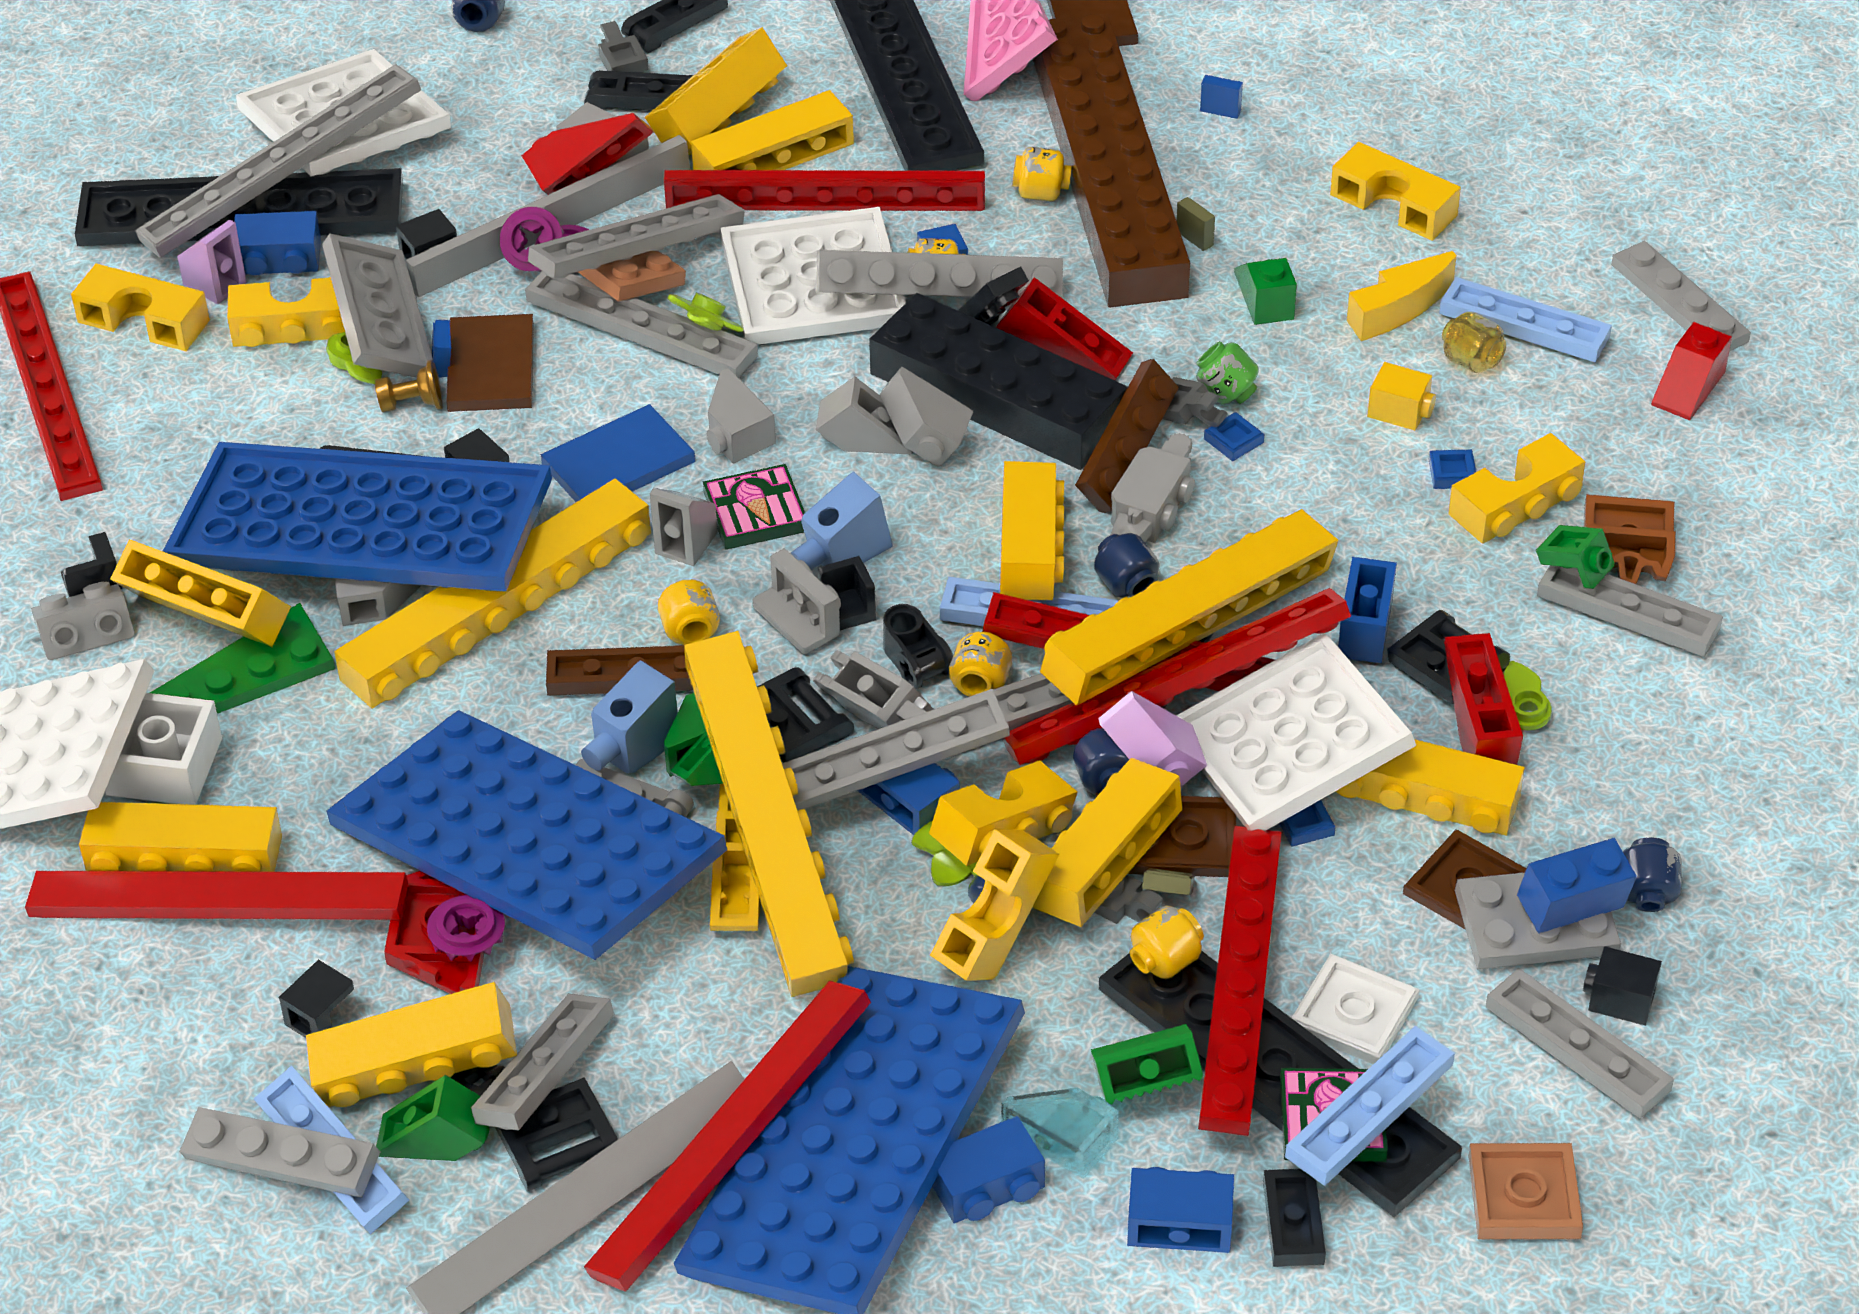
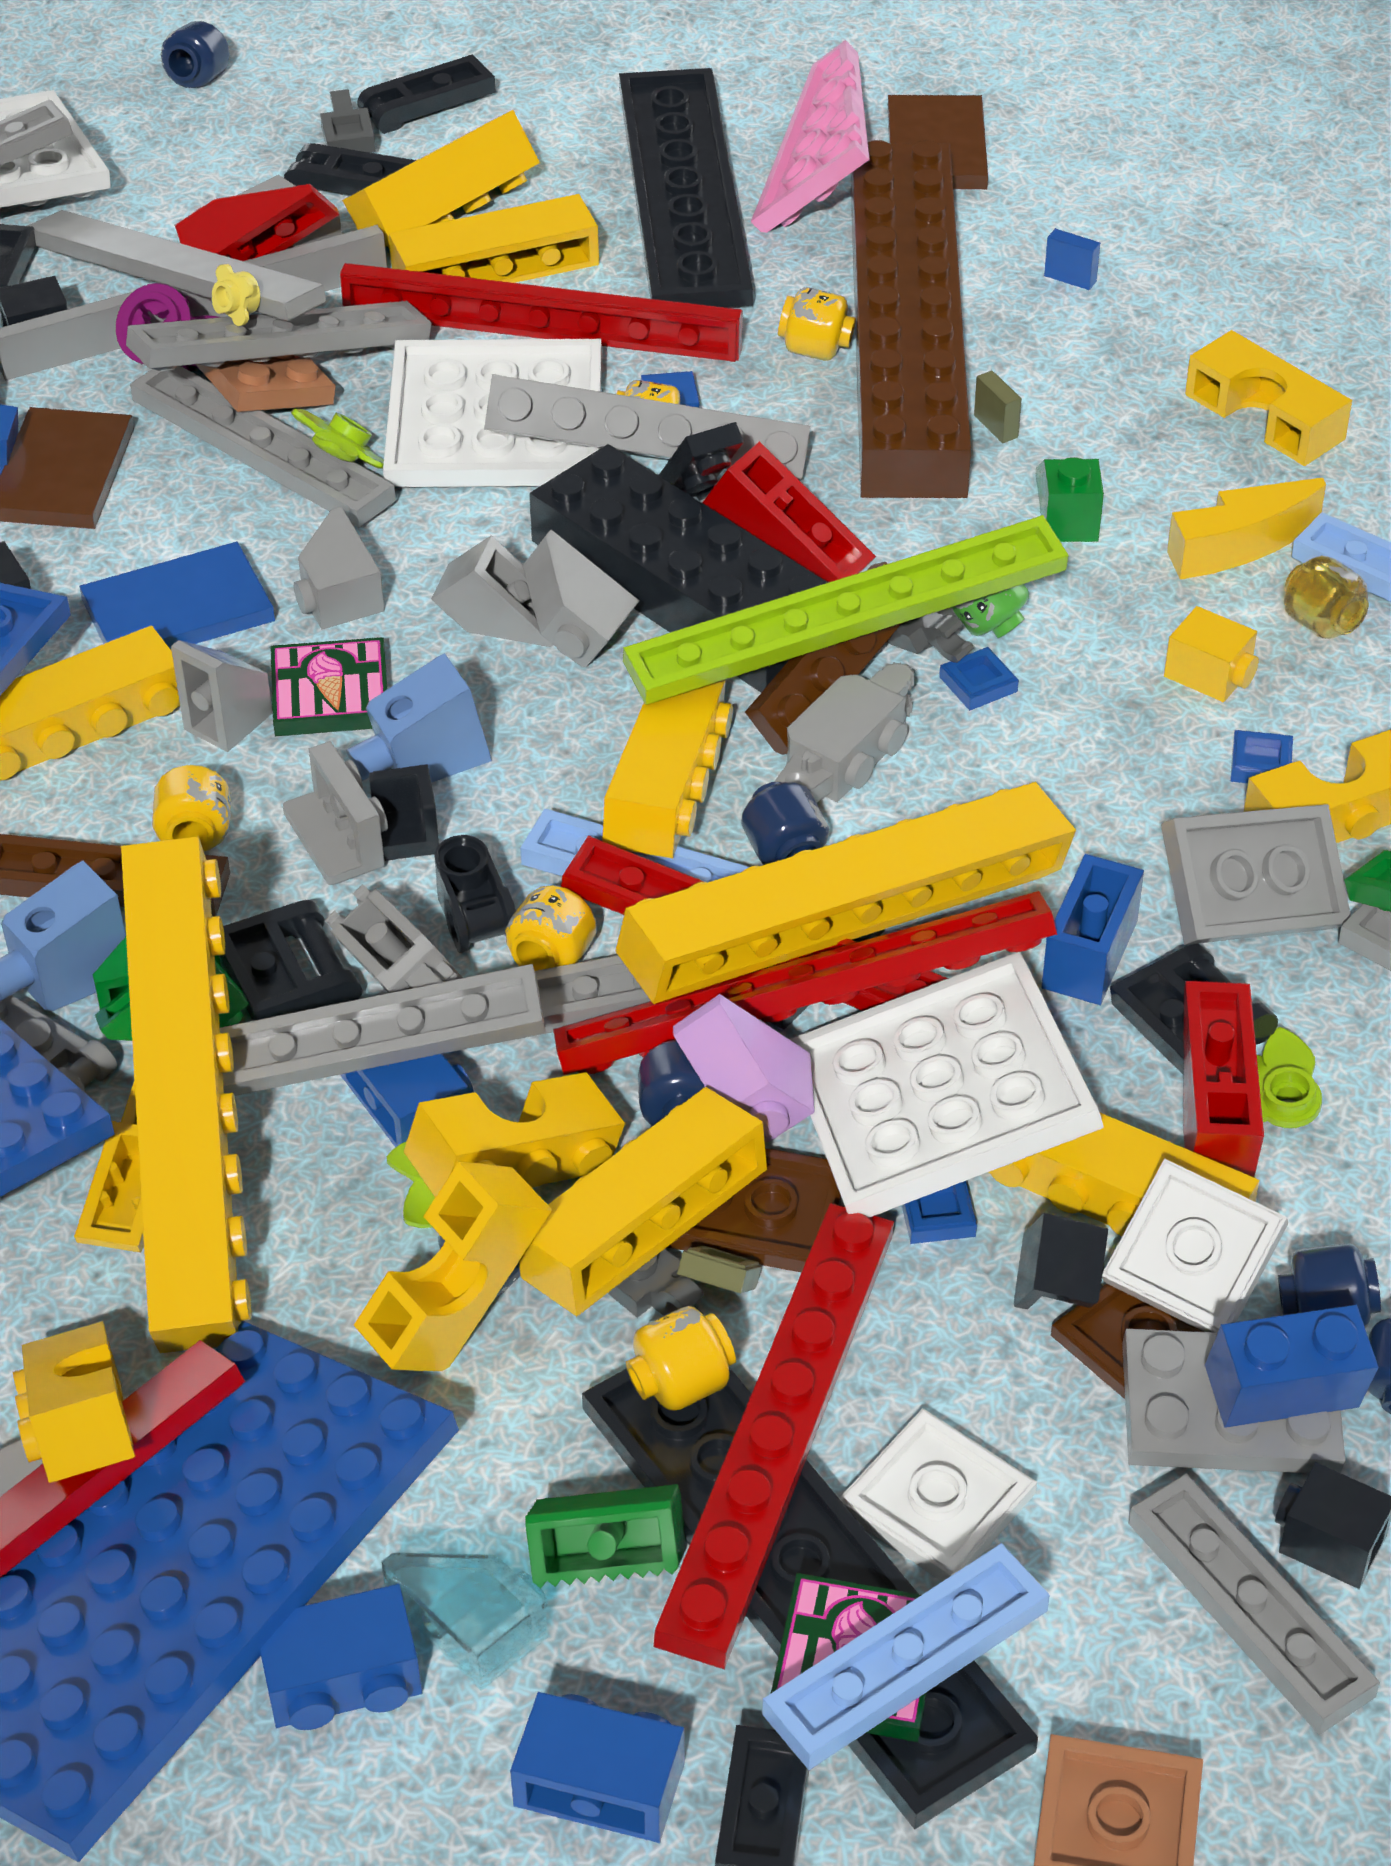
camera: 10 degrees right, 0 degrees up
none -> yellow arch [13,1321,135,1483]
none -> light grey tile [27,210,326,322]
none -> light yellow plate [212,264,260,326]
none -> lime plate [623,515,1069,705]
none -> black panel [1014,1213,1108,1309]
none -> white tile [1102,1159,1288,1333]
none -> light grey plate [1161,804,1351,945]
none -> dark blue head [1278,1244,1381,1328]

